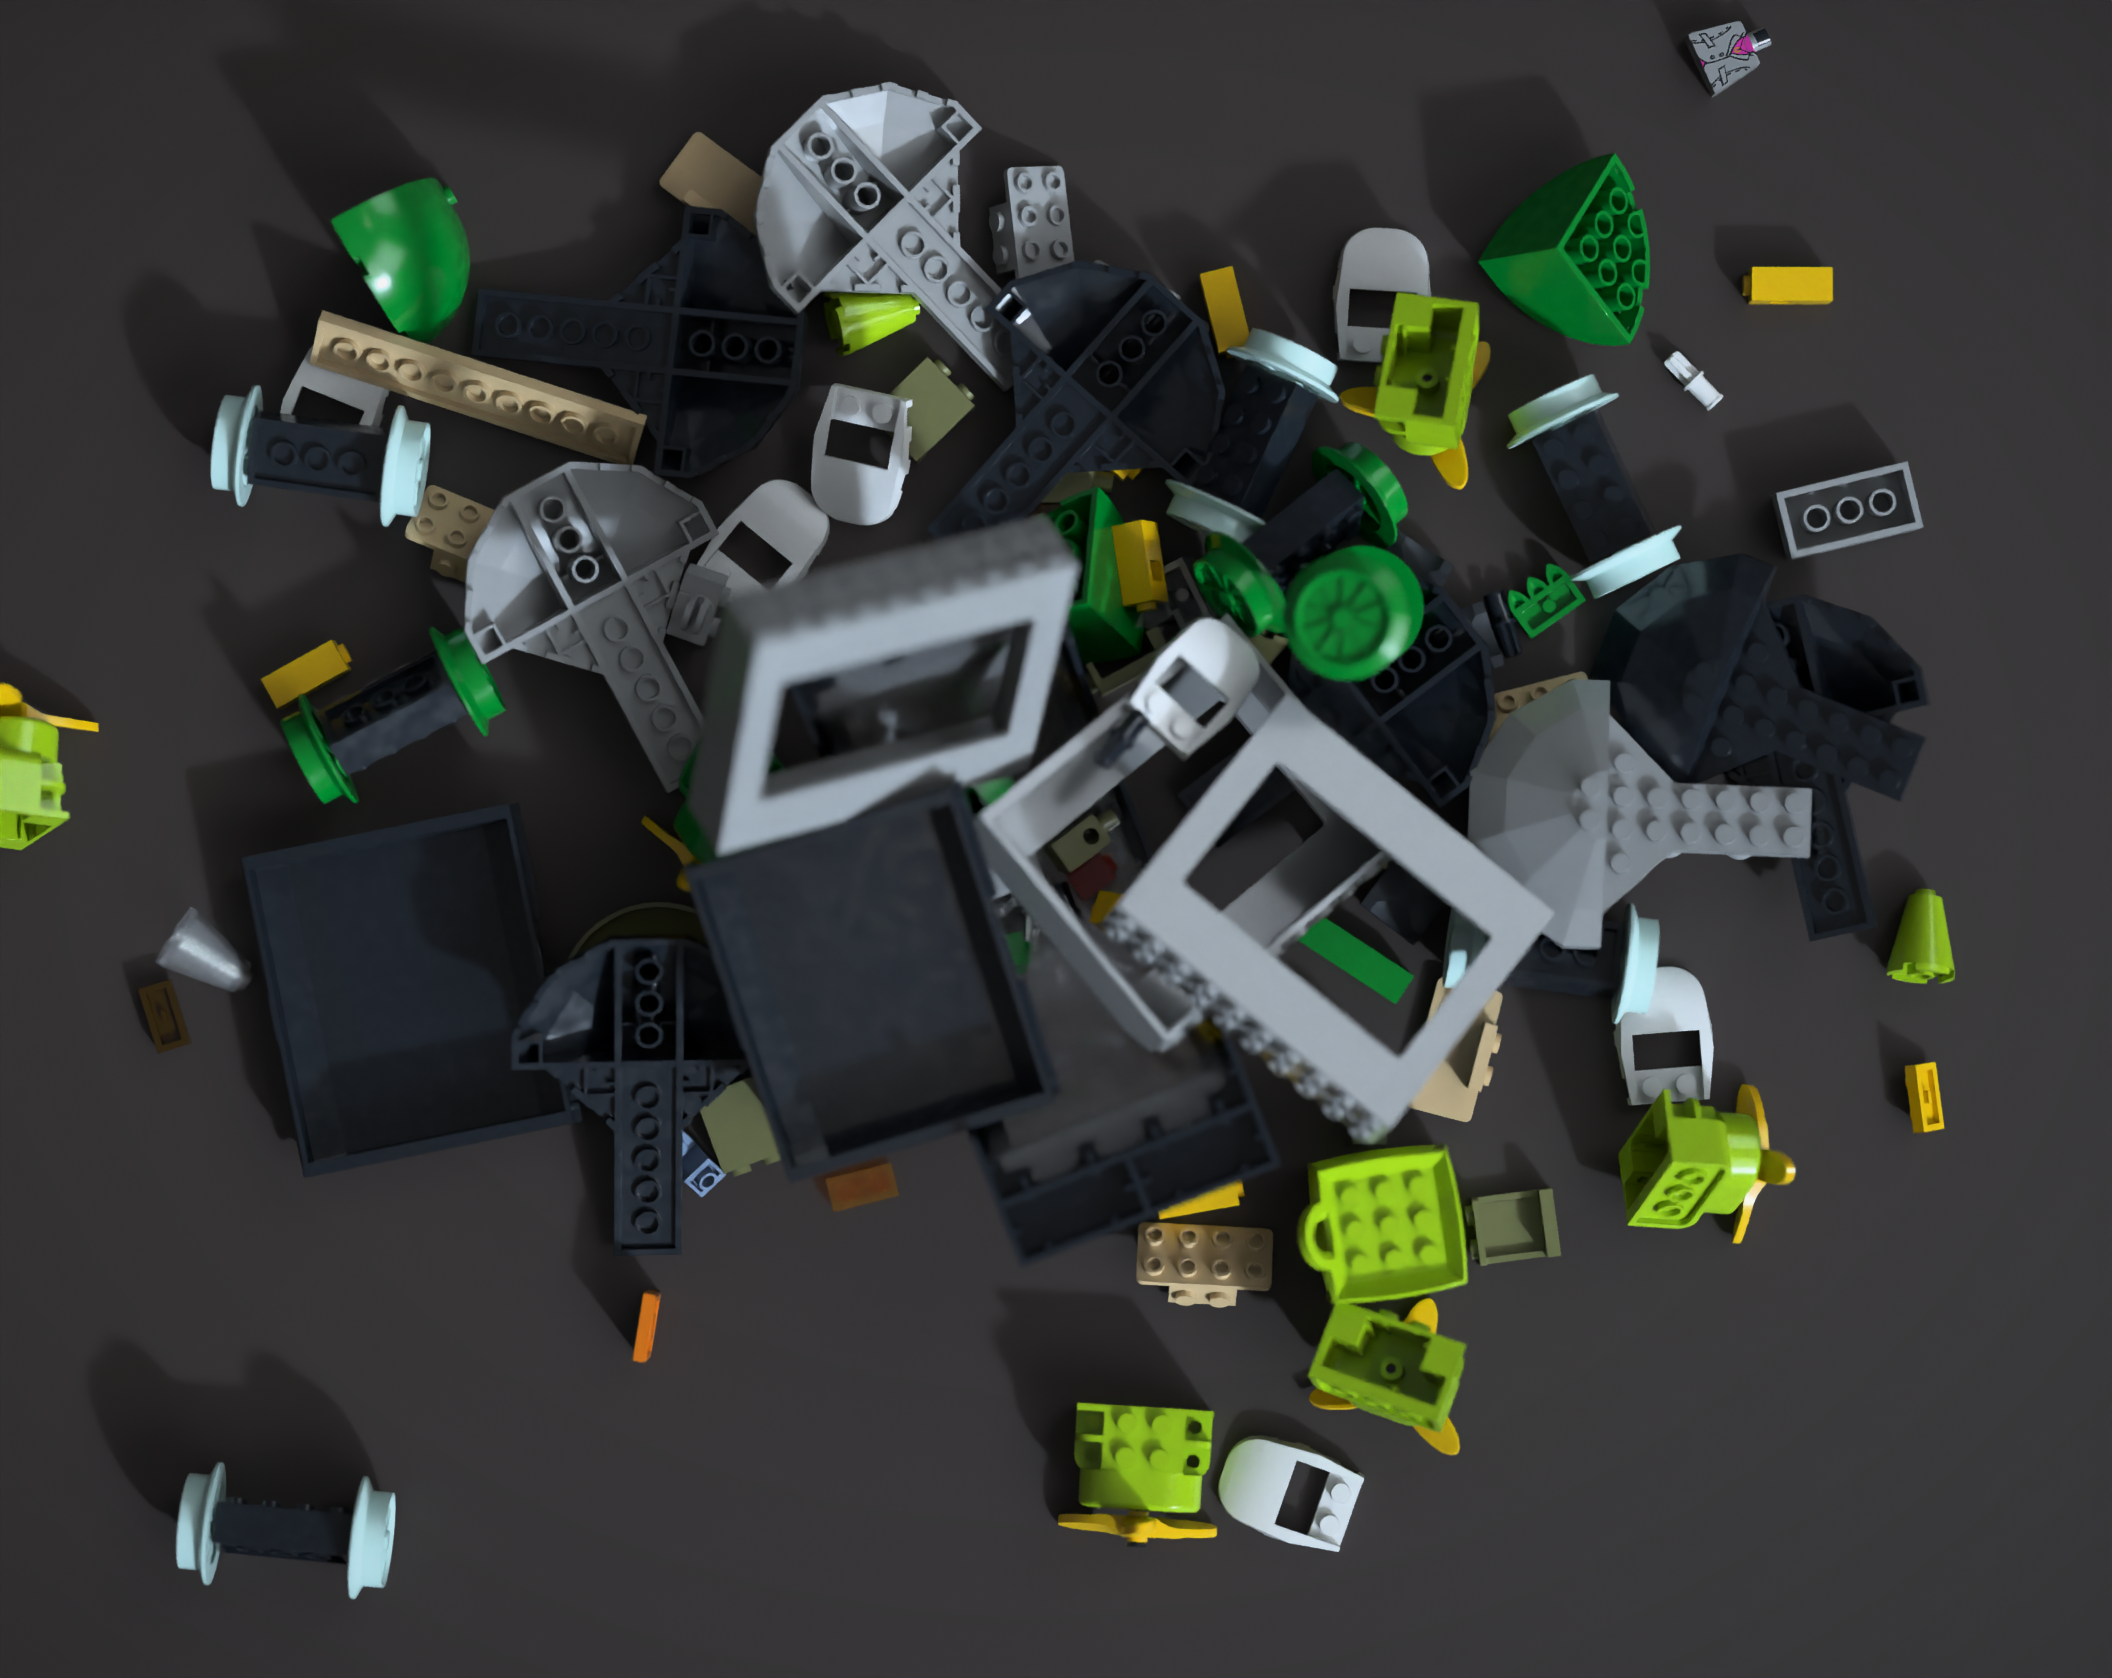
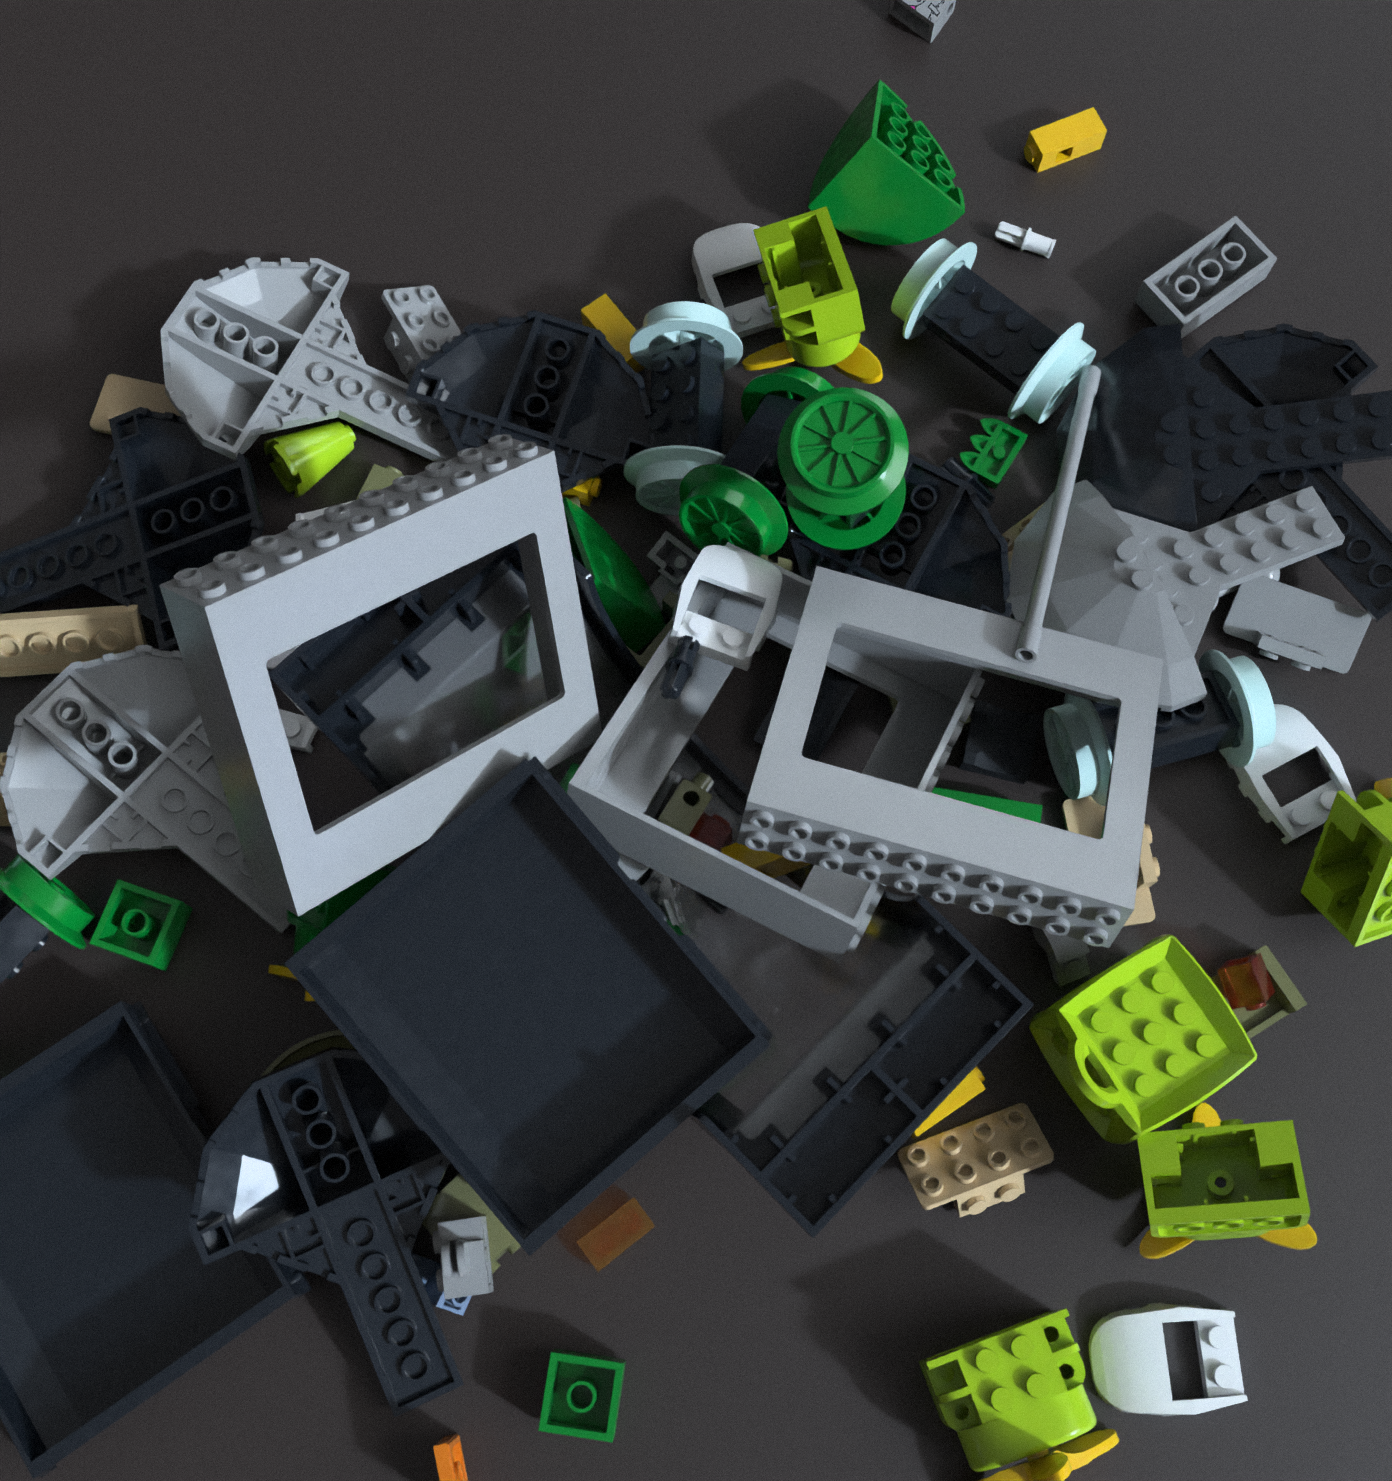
camera: 20 degrees left, 15 degrees down
yellow brick [1112,520,1169,613] -> none
none -> green brick [89,879,193,972]
none -> light grey brick [433,1216,494,1300]
none -> green brick [538,1348,626,1442]
none -> light grey piece [1015,365,1101,663]
none -> clear red brick [1217,953,1275,1011]
none -> light grey bracket [1222,576,1371,674]

